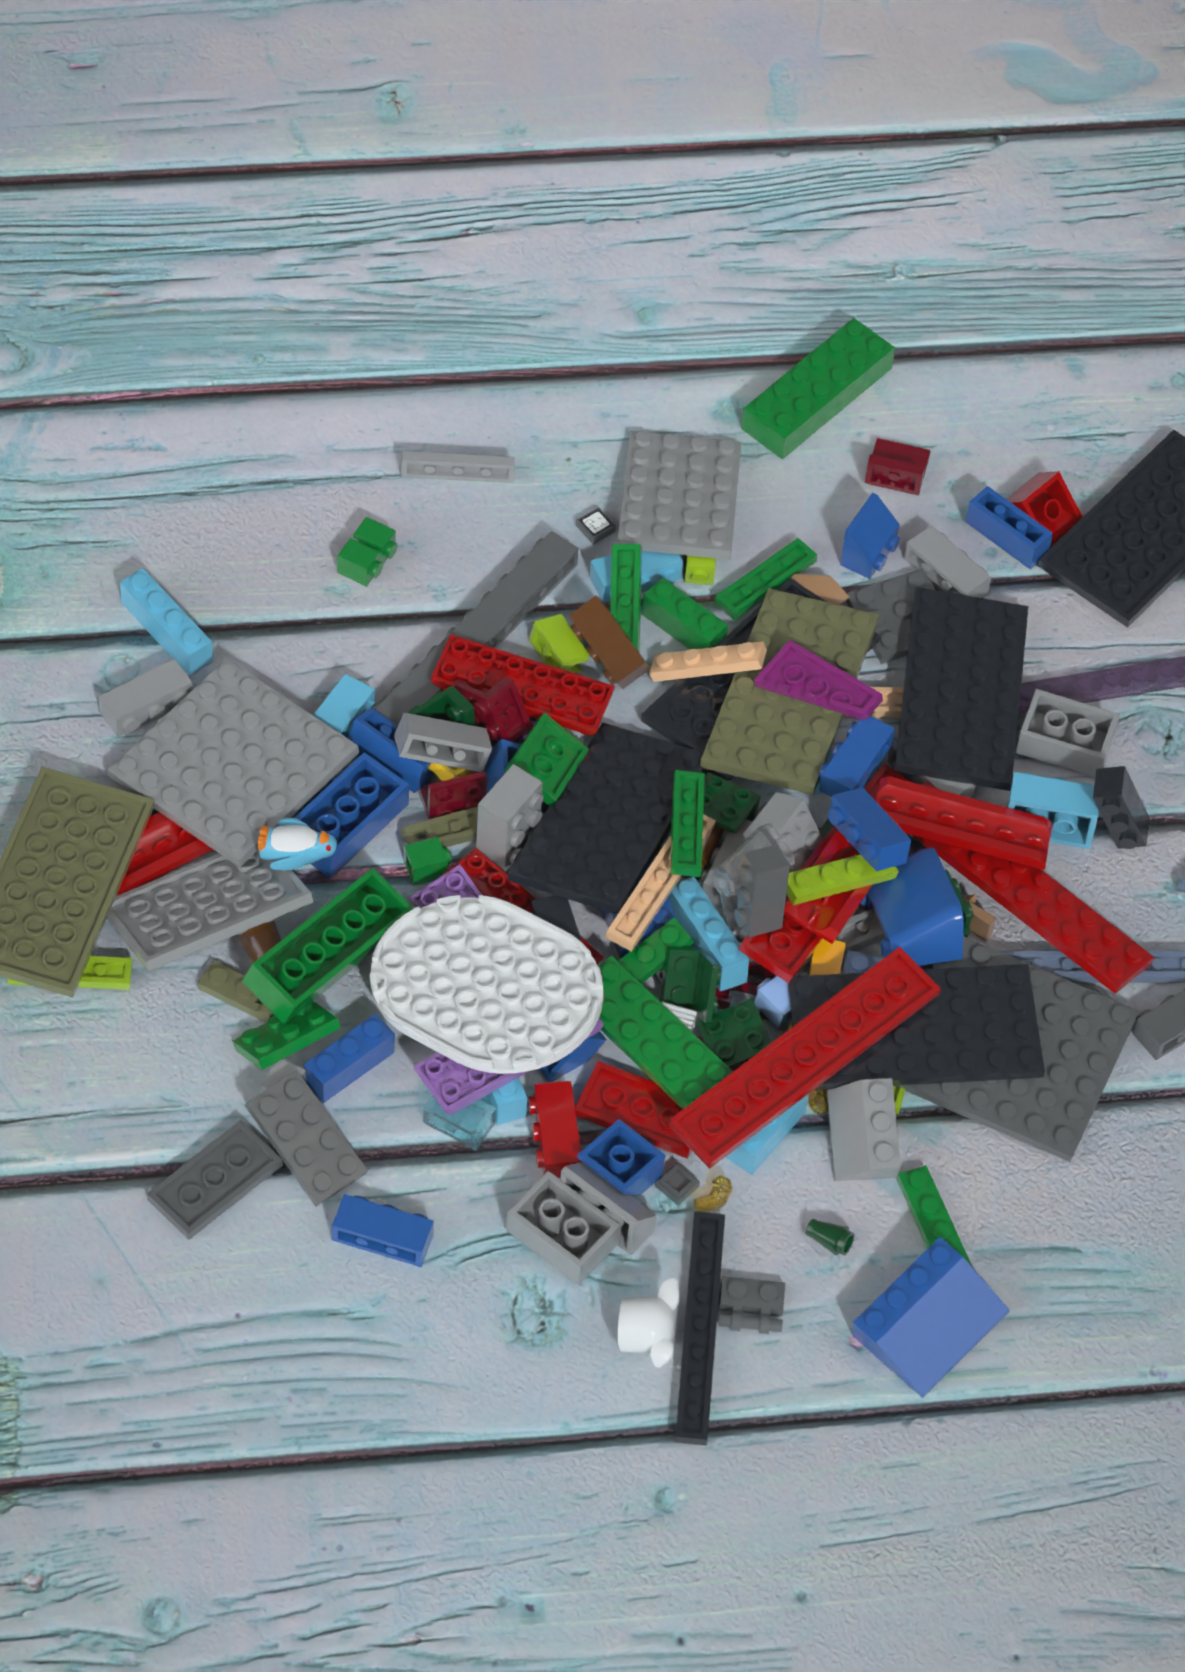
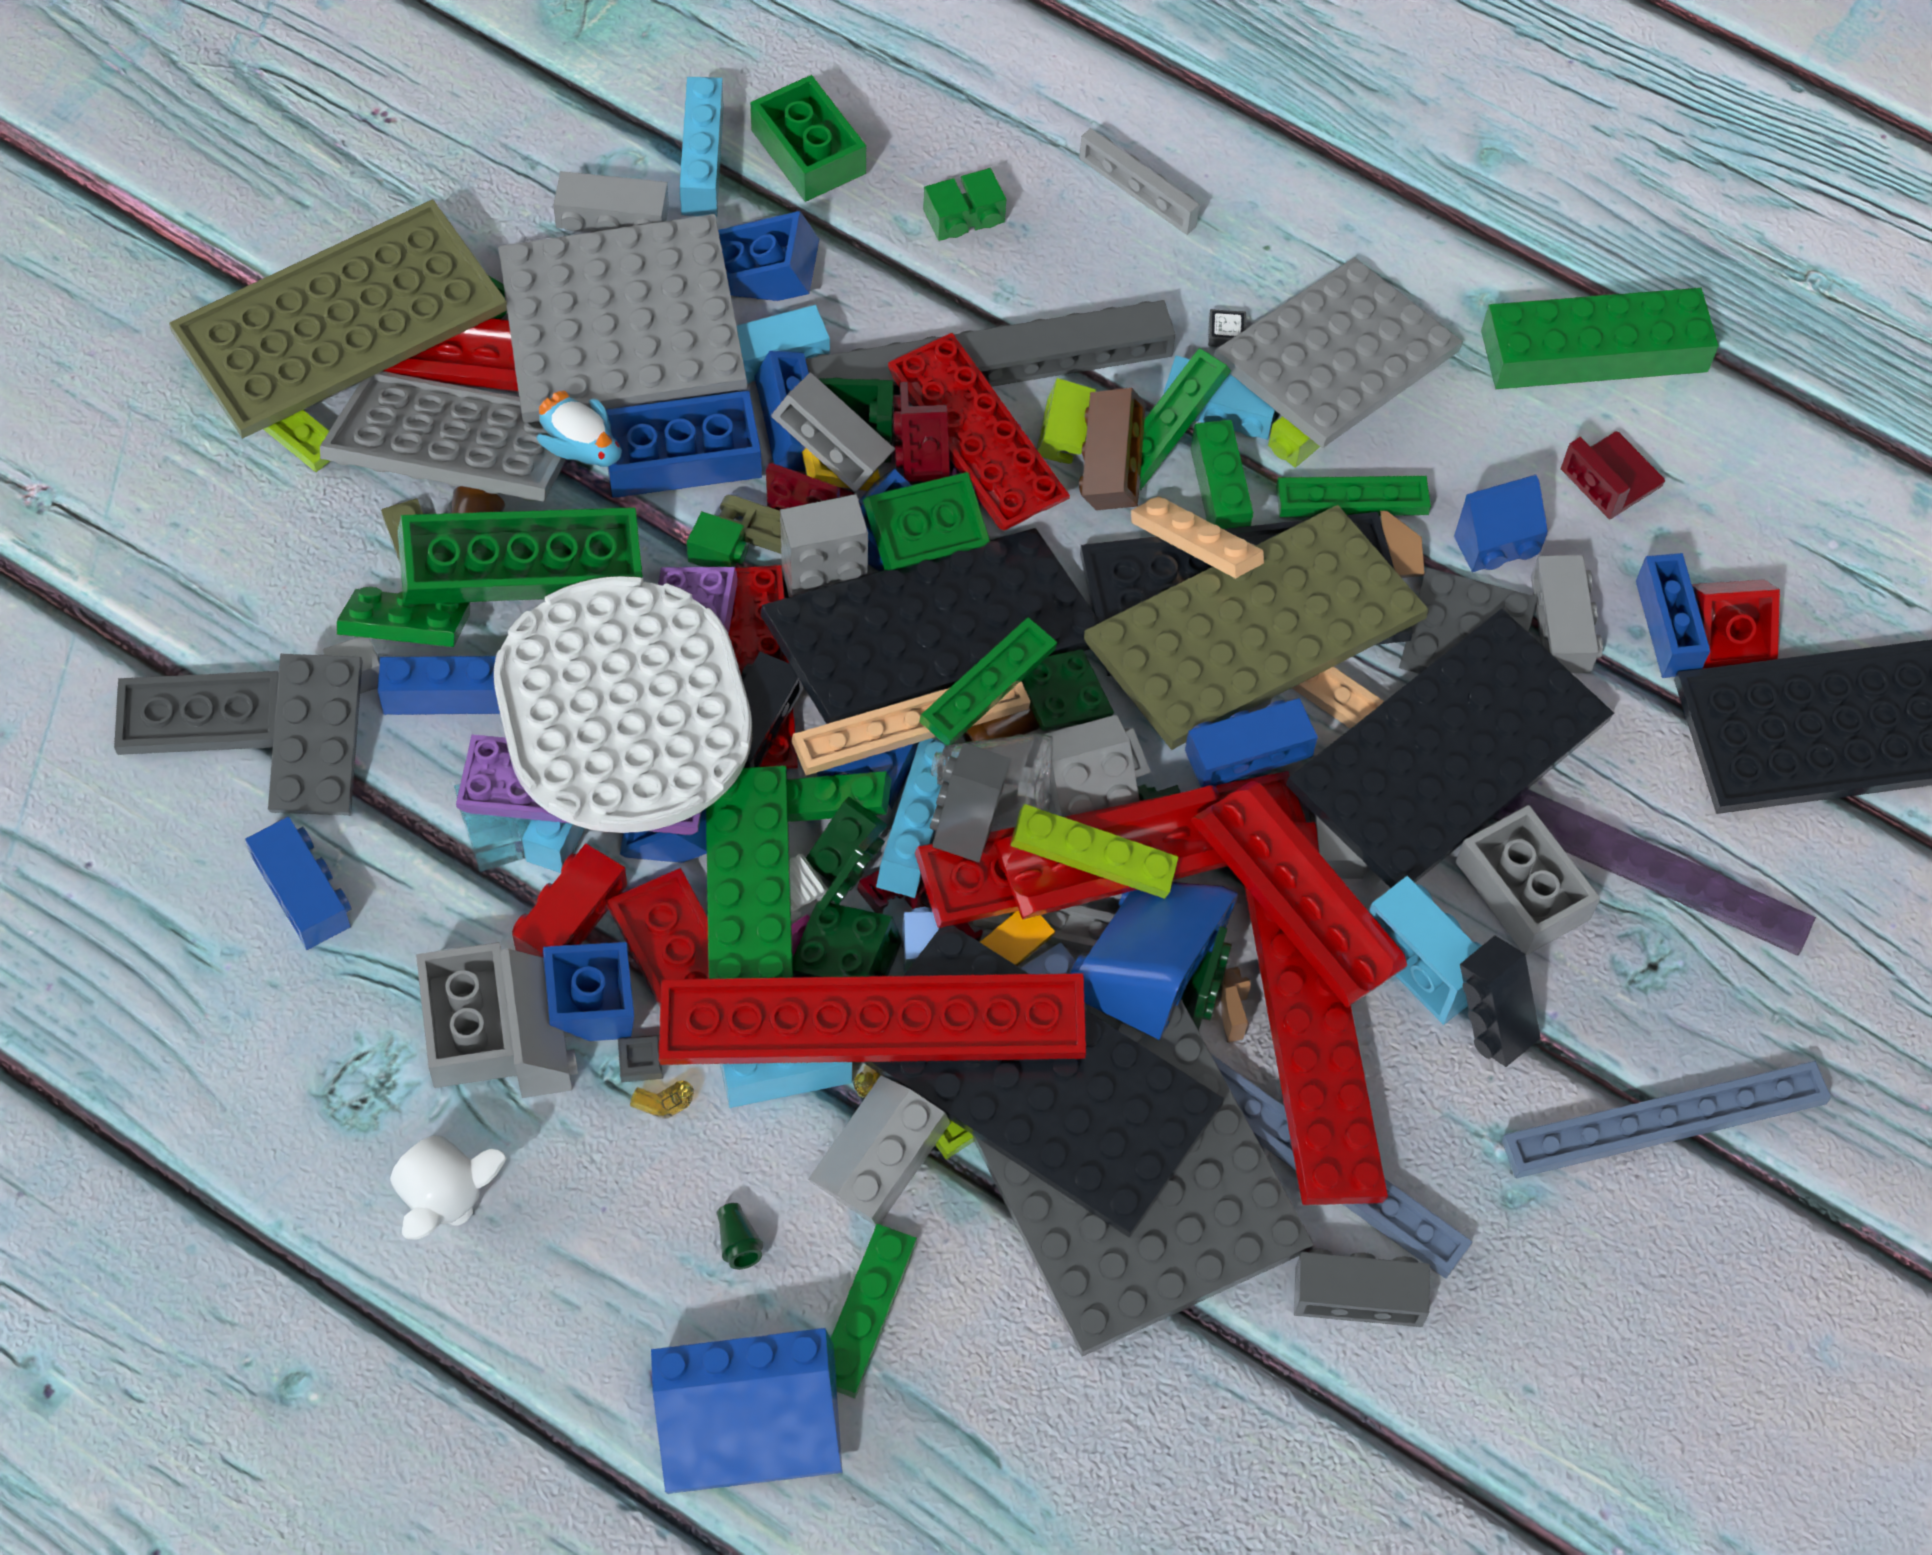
camera: 40 degrees right, 5 degrees up
black plate [675,1211,725,1446] -> none
dark grey plate [718,1276,785,1334] -> none
magenta wing [754,640,883,720] -> none
blue brick [828,787,911,872] -> none
none -> blue slope [718,211,820,301]
none -> green brick [750,74,867,202]

